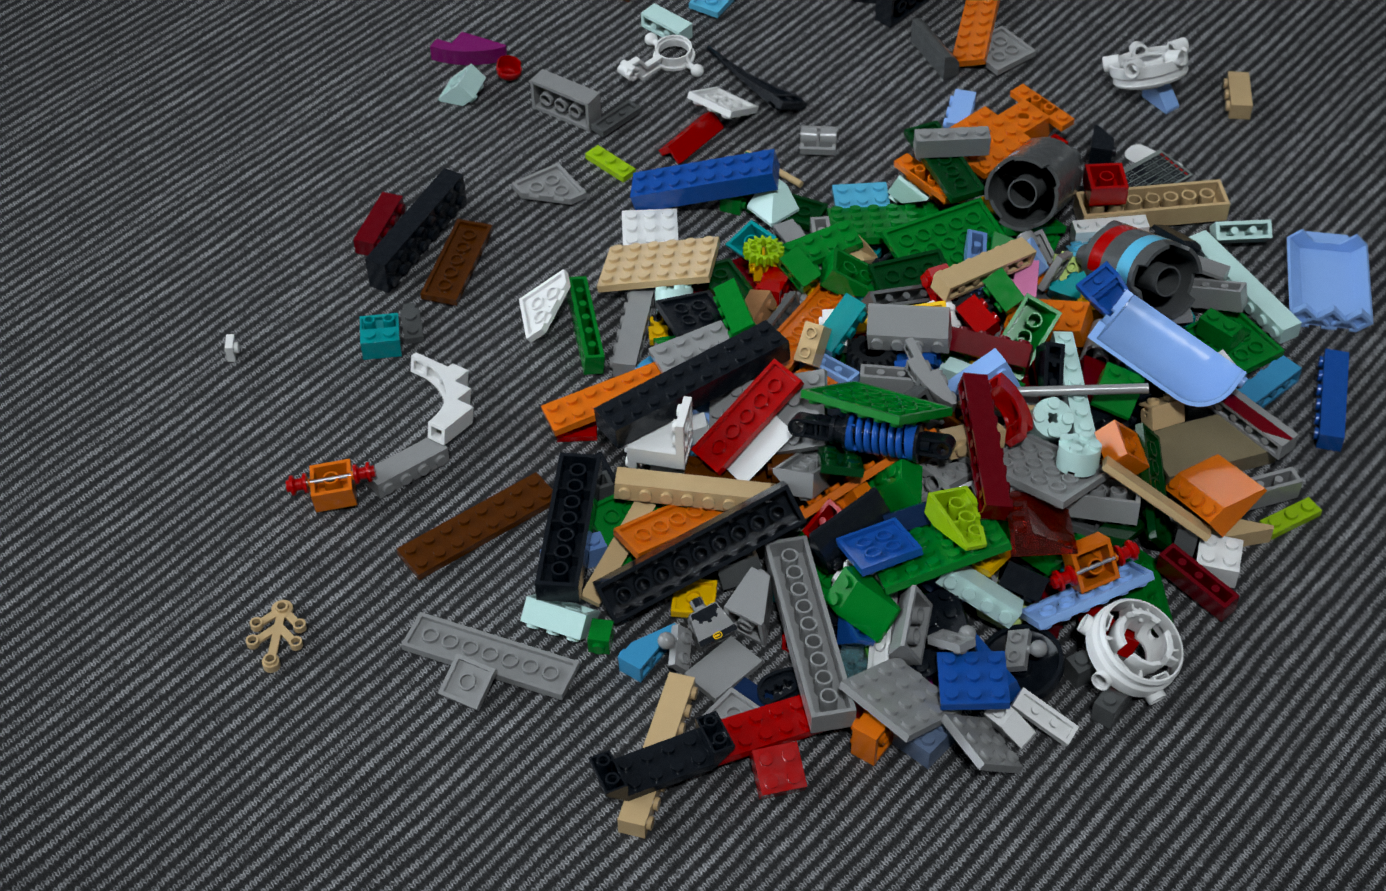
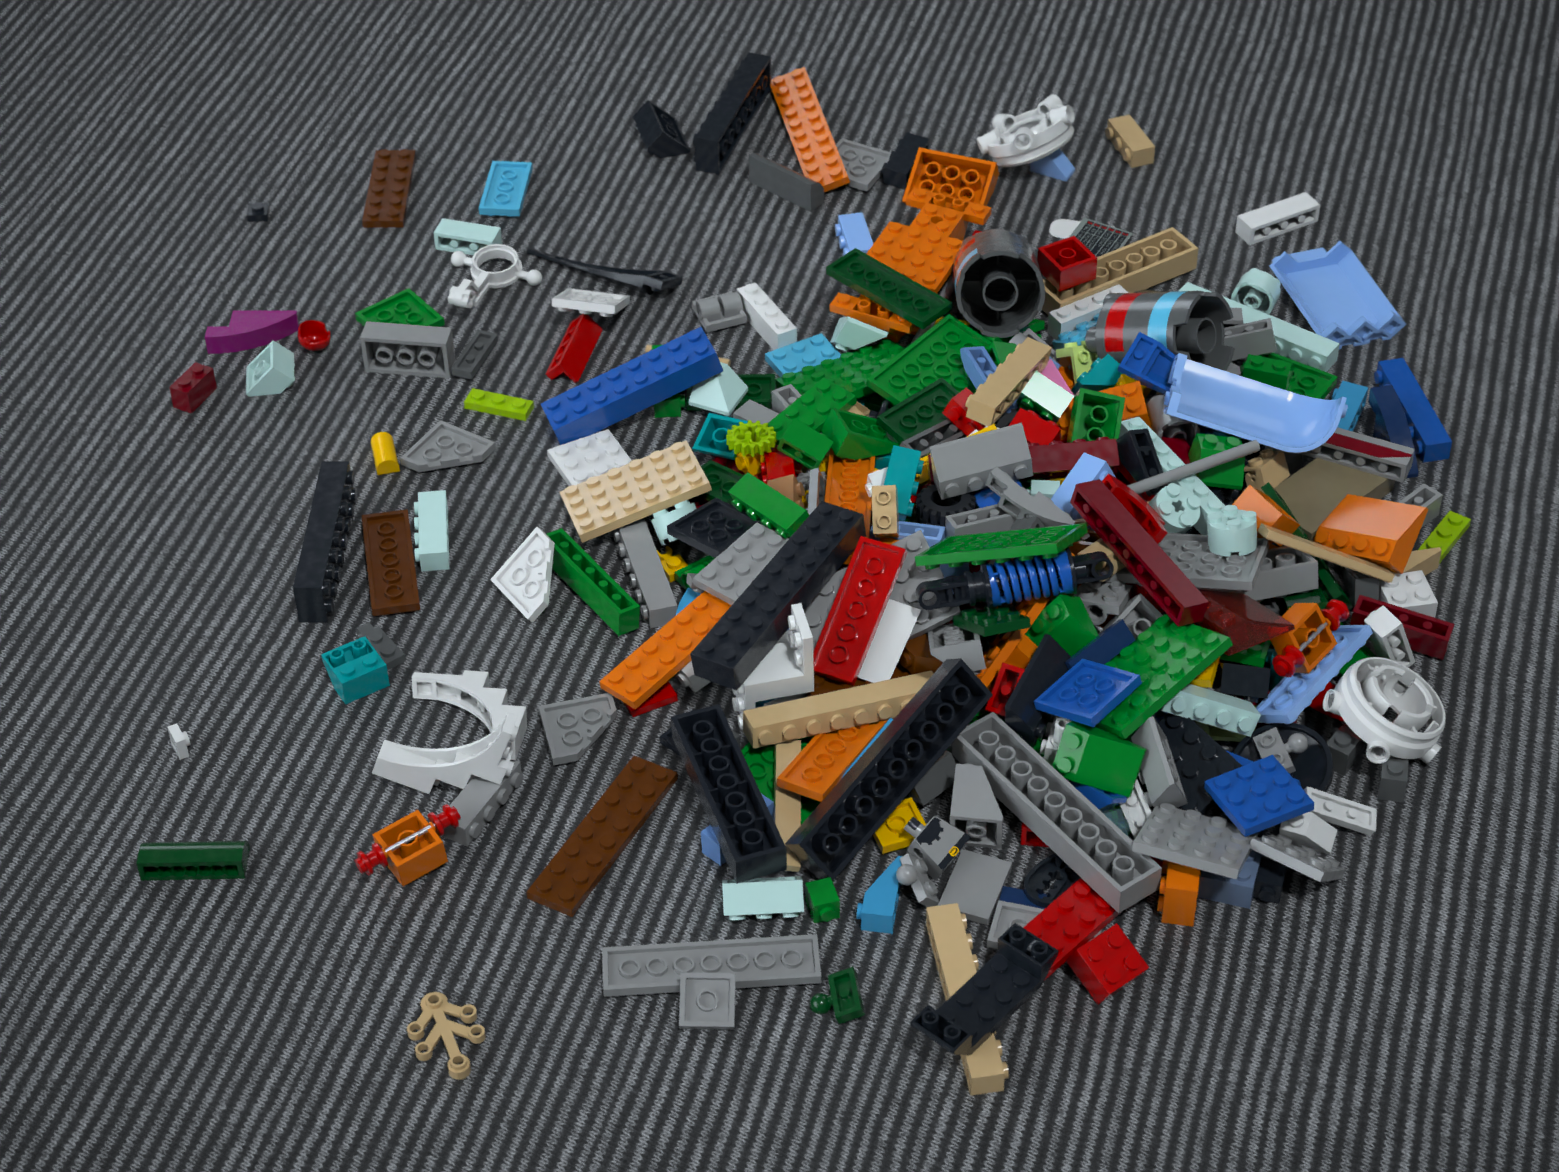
camera: 25 degrees left, 5 degrees down
dark red brick [353,192,406,256] -> none
light grey brick [913,126,991,159] -> none
lime wedge [924,486,987,551] -> none
light grey plate [927,625,976,654] -> none
light grey tile [1037,250,1073,291] -> none
black slope [1088,124,1117,164] -> none
light aqua brick [1209,219,1273,244] -> none
none -> dark green brick [136,841,250,881]
none -> dark red brick [169,362,217,414]
none -> green plate [355,288,445,327]
none -> yellow brick [371,432,400,475]
none -> white arch [372,712,519,794]
none -> light aqua brick [414,490,450,572]
none -> light grey plate [538,693,617,765]
none -> white brick [737,282,797,350]
none -> dark green plate [810,967,865,1024]
none -> black brick [881,132,929,190]
none -> orange slope [902,147,999,206]
none -> light aqua brick [1231,268,1281,315]
none -> white brick [1235,192,1320,245]
none -> black brick [1253,858,1287,904]
none -> white brick [1364,605,1415,667]
none -> dark blue slope [1368,385,1419,478]

